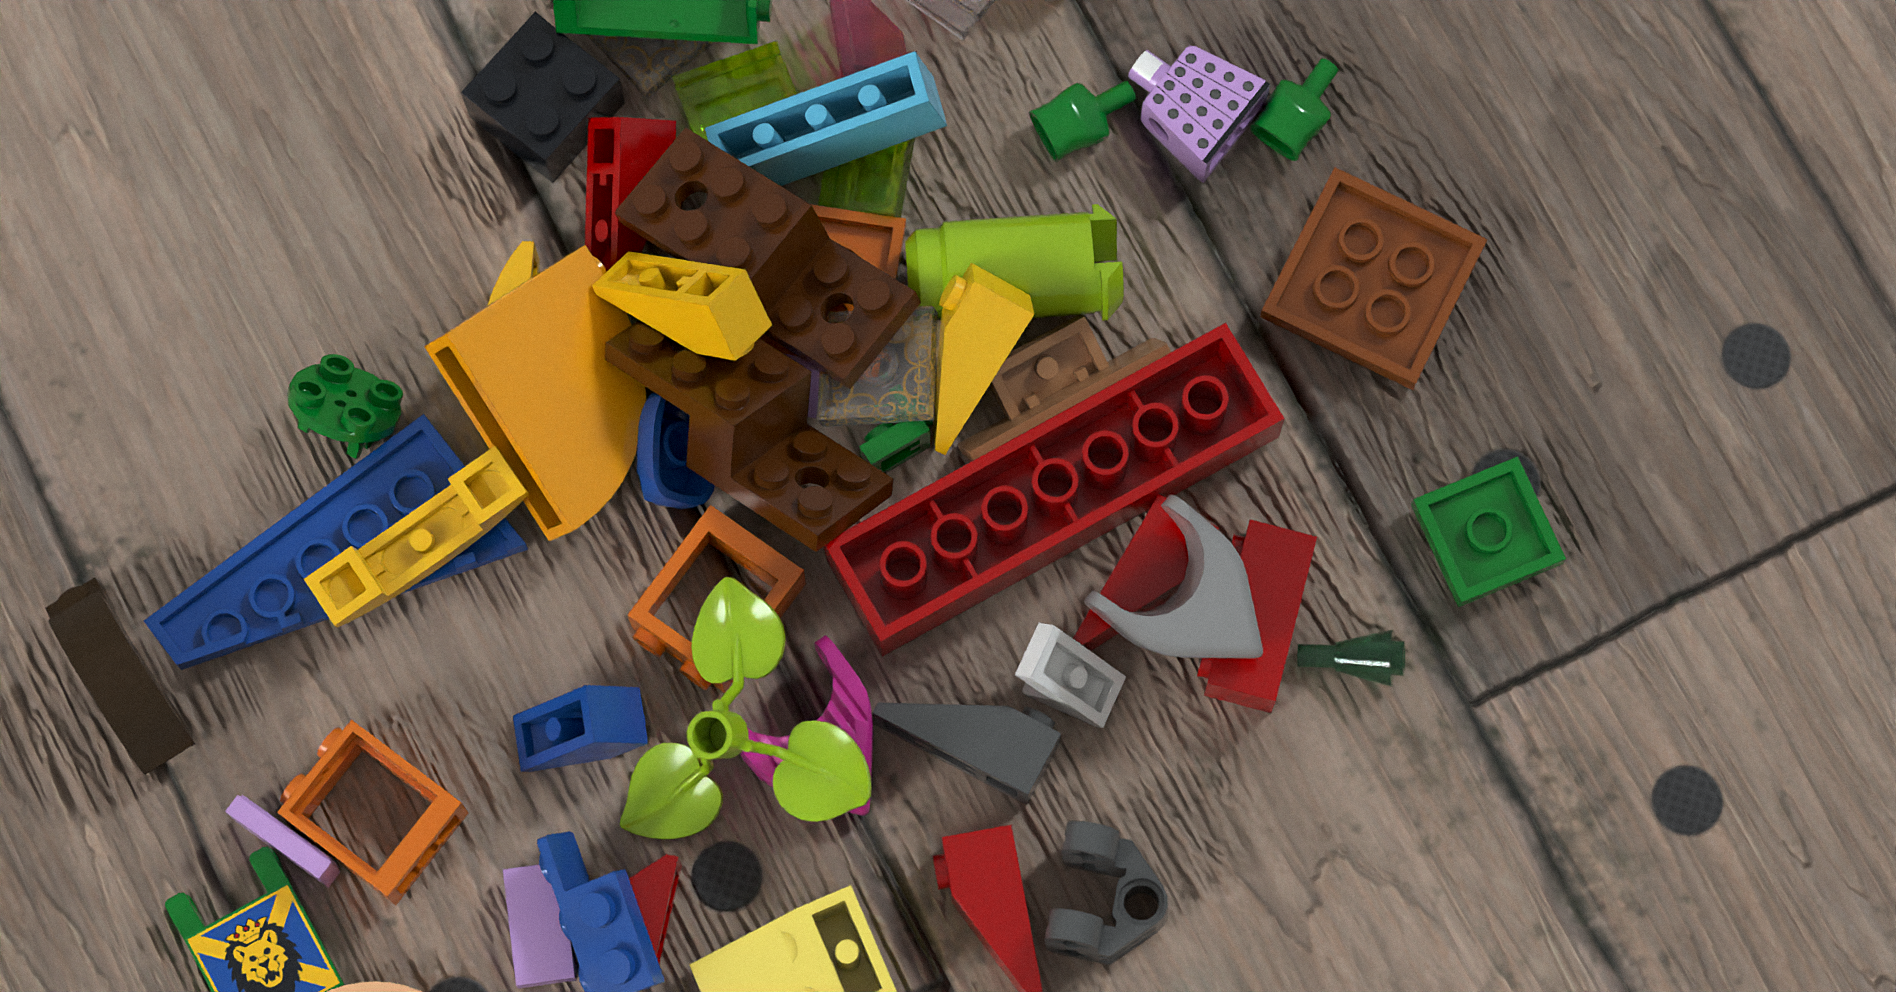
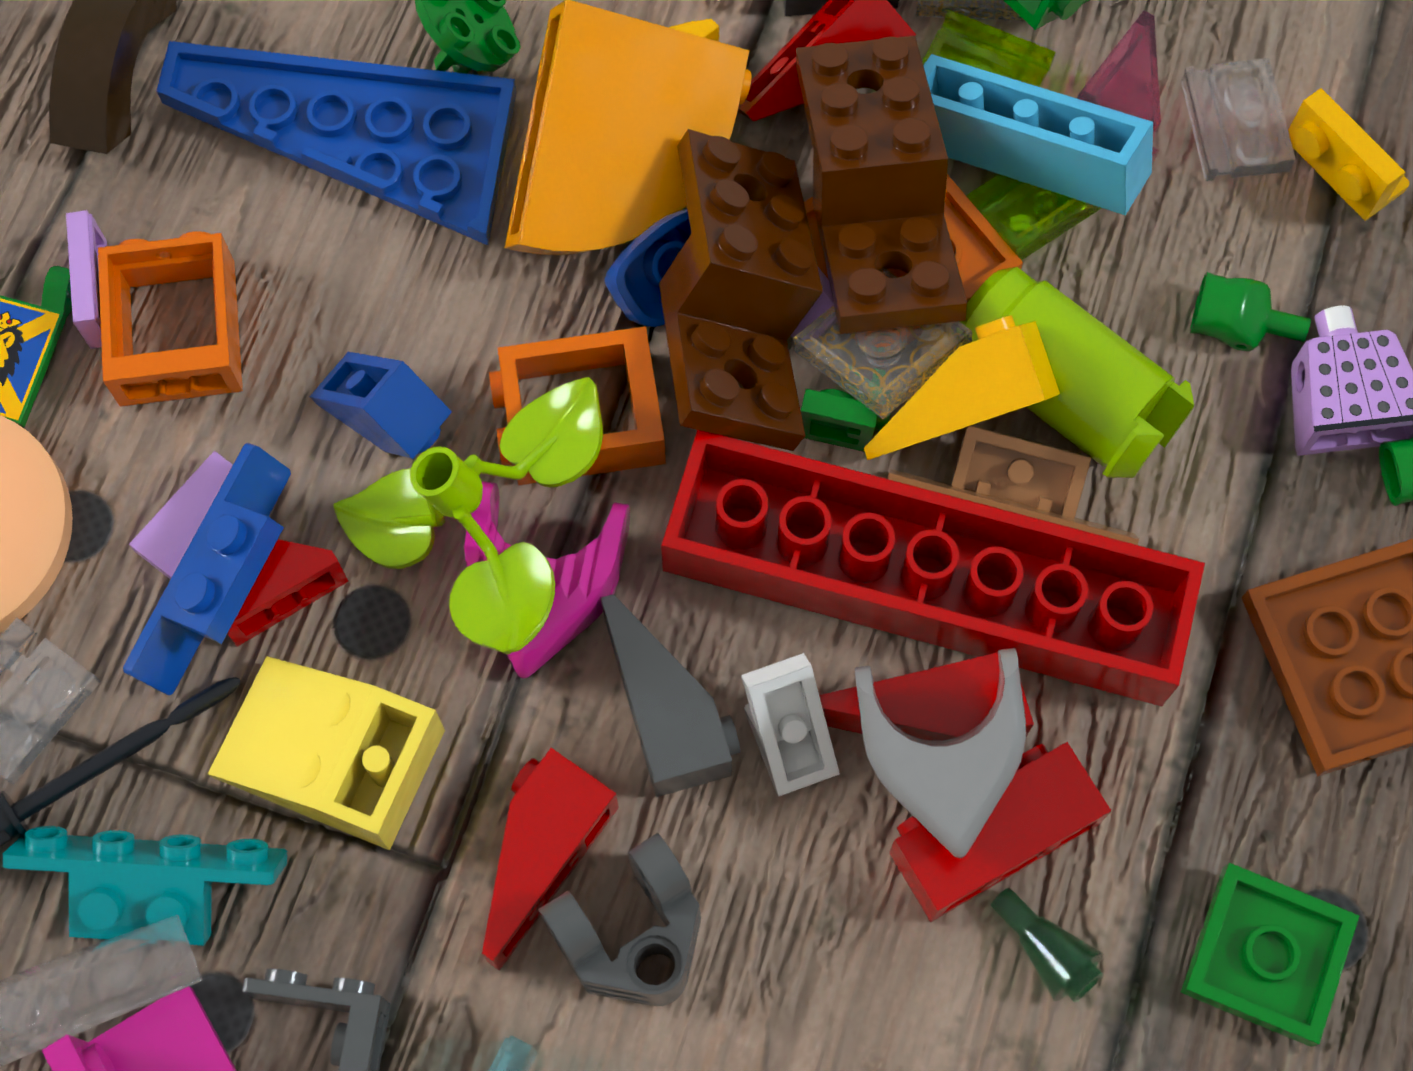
camera: 45 degrees right, 5 degrees down
yellow slope [304,446,529,628] -> none
yellow slope [592,251,772,361] -> none

